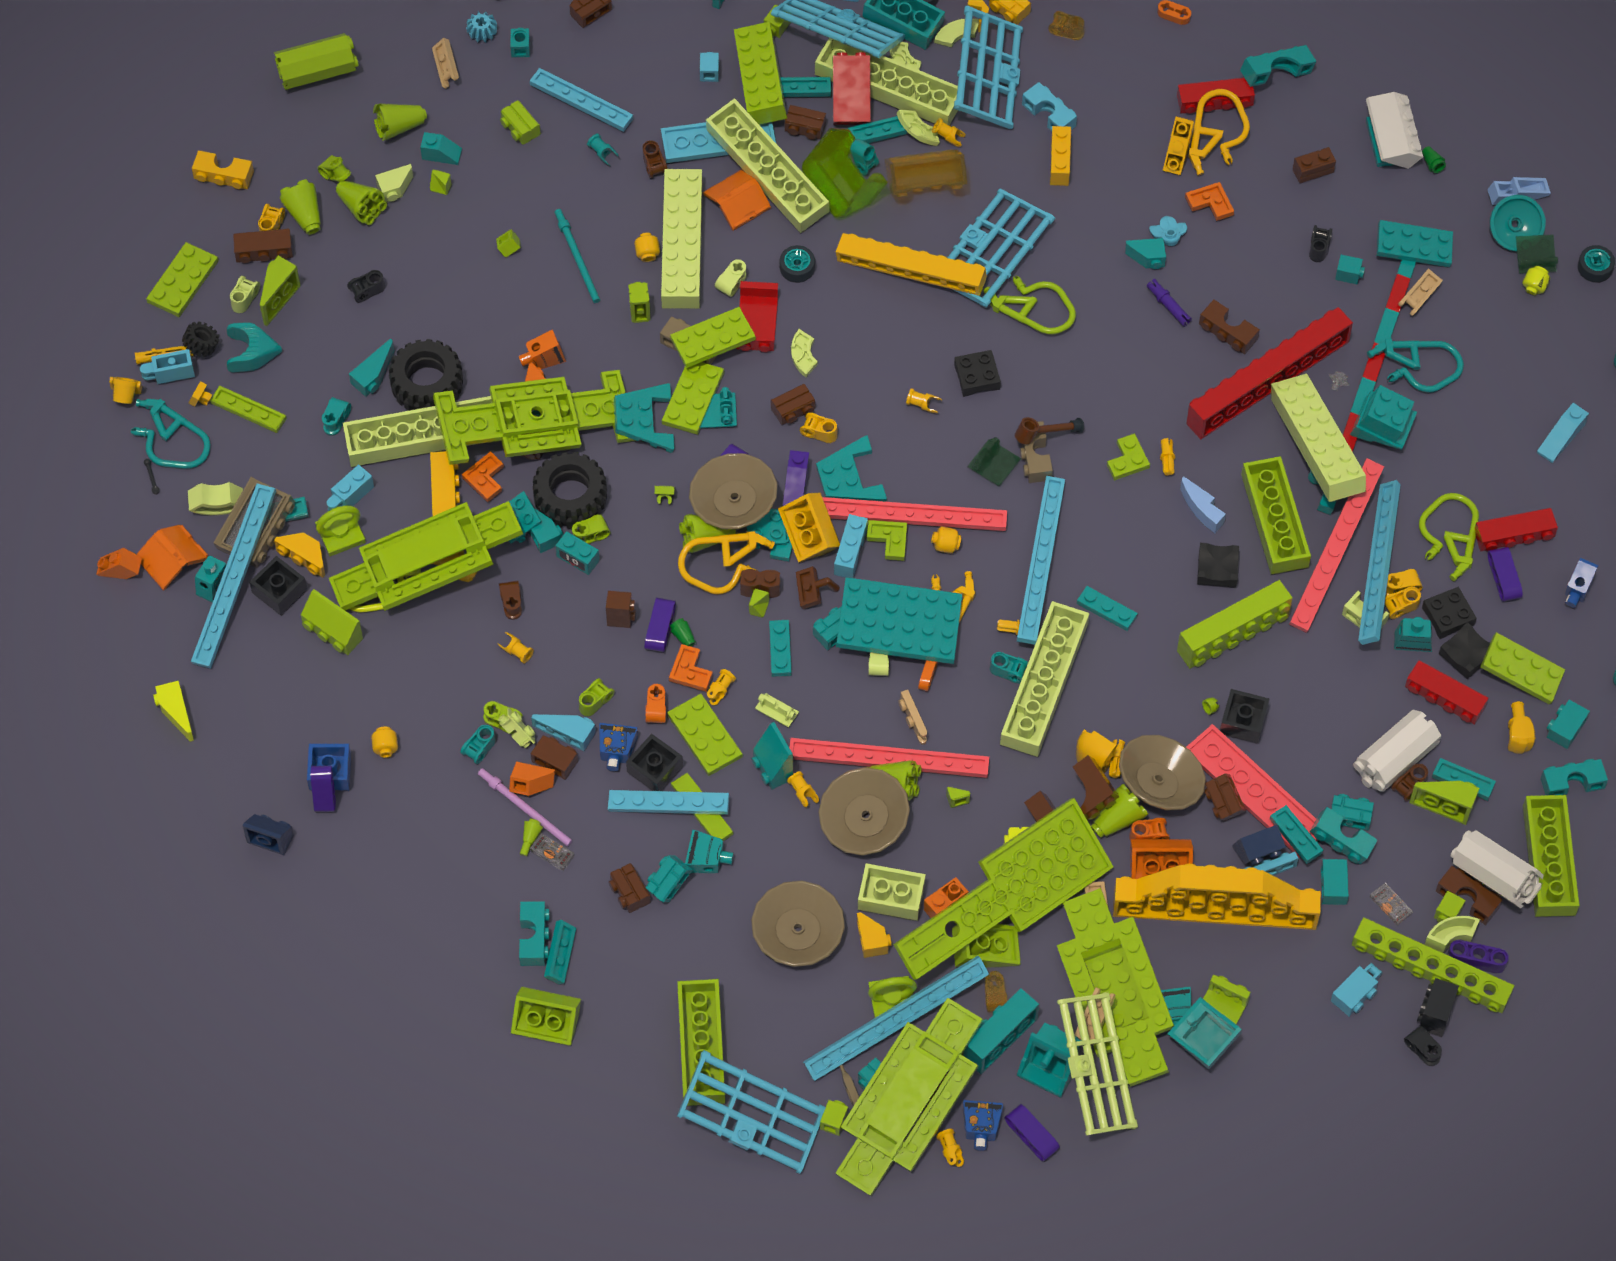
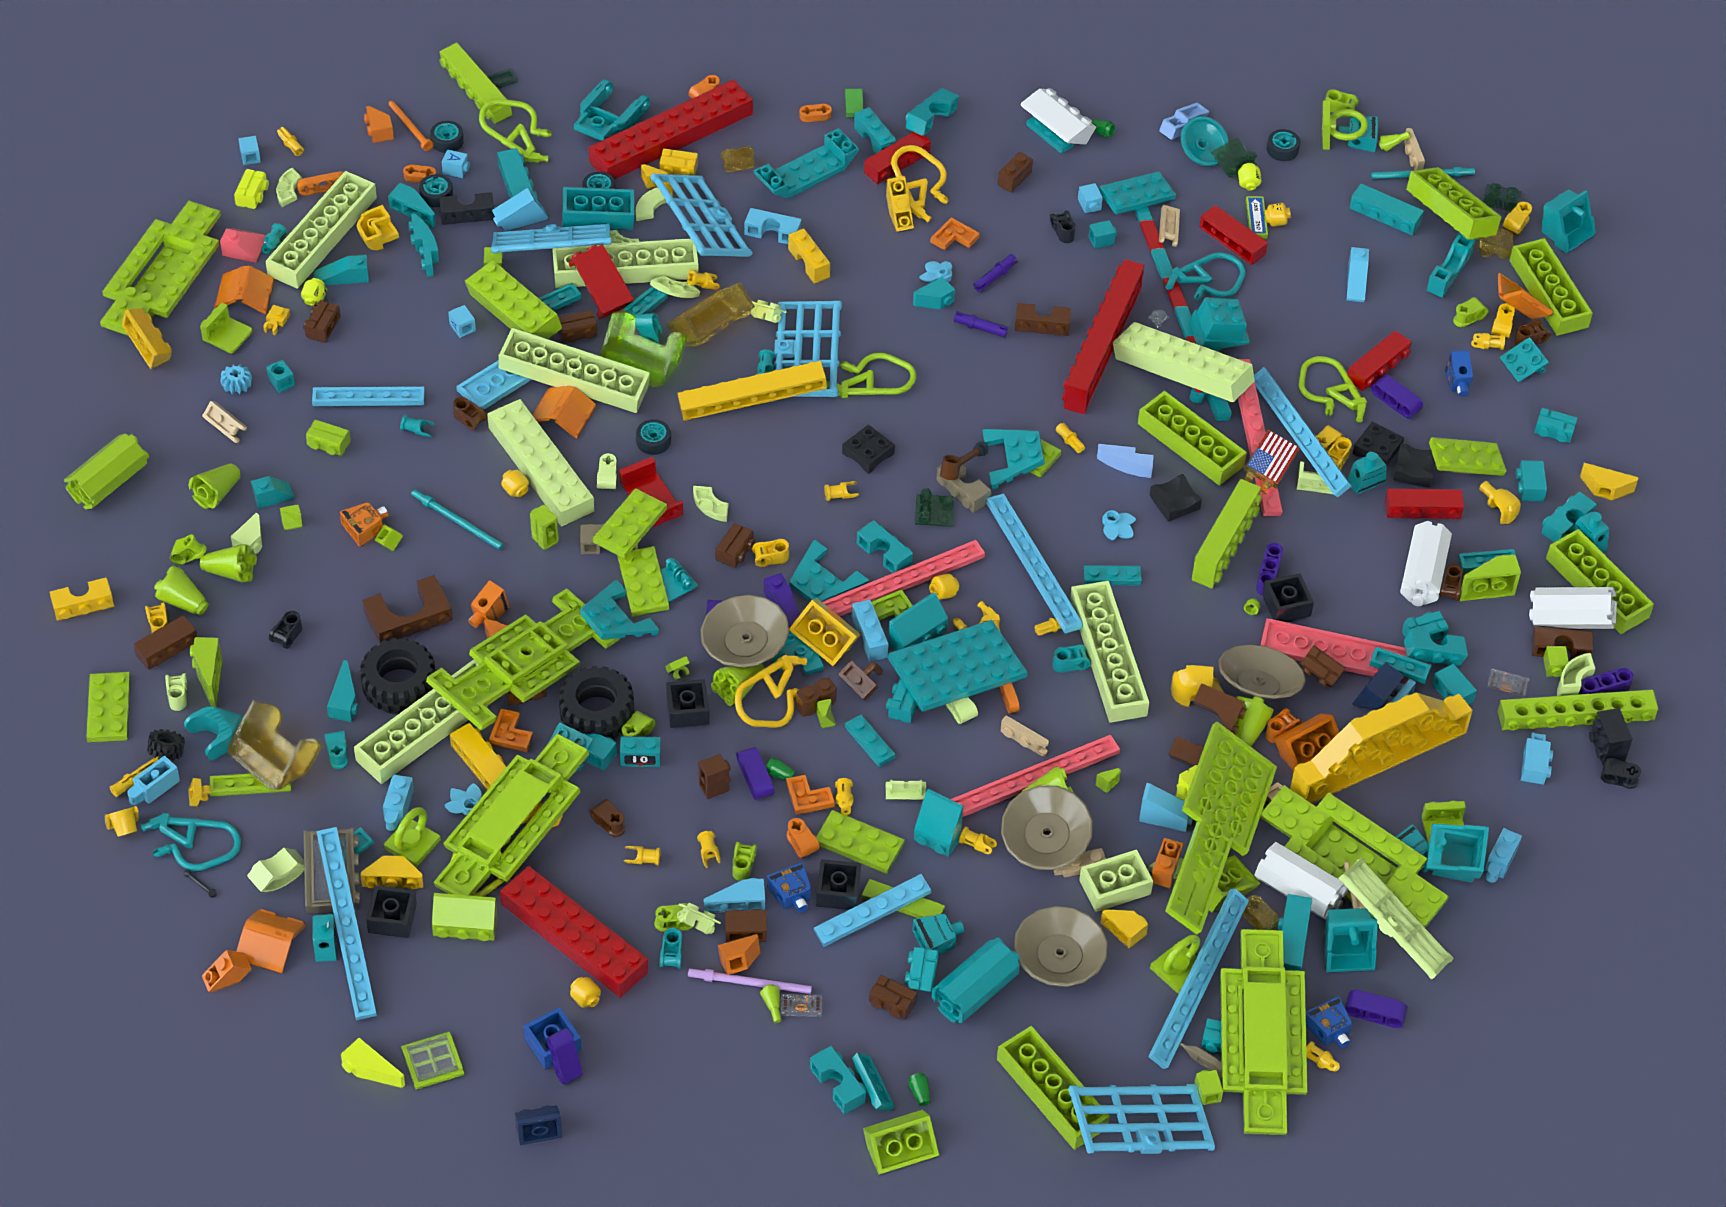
camera: 35 degrees left, 10 degrees down
none -> clear yellow windscreen [228,701,323,790]
none -> orange torso [340,502,388,547]
none -> reddish brown arch [362,575,453,644]
none -> clear piece [401,1032,465,1090]
none -> medium azure plate [445,783,482,815]
none -> red brick [500,866,649,998]
none -> black brick [666,679,709,728]
none -> yellow piece [697,831,721,868]
none -> yellowish green hinge [749,300,787,323]
none -> teal slope [754,128,859,199]
none -> teal piece [757,349,775,374]
none -> bright green tile [845,89,863,117]
none -> teal arch [854,107,896,154]
none -> teal arch [857,520,913,573]
none -> teal slope [888,592,948,651]
none -> green cone [908,1073,931,1106]
none -> teal brick [932,937,1020,1024]
none -> dark purple pin [973,254,1018,292]
none -> teal wing [982,429,1045,489]
none -> tan hinge [1053,848,1106,877]
none -> medium azure brick [1078,183,1103,213]
none -> medium azure plate [1102,510,1136,541]
none -> medium azure slope [1139,783,1193,832]
none -> red brick [1199,205,1268,265]
none -> tile [1243,429,1300,494]
none -> tile [1245,196,1268,239]
none -> white brick [1254,842,1348,920]
none -> dark purple beam [1256,543,1283,595]
none -> yellow head [1265,202,1291,227]
none -> medium azure brick [1485,828,1522,883]
none -> teal torso [1571,512,1609,553]

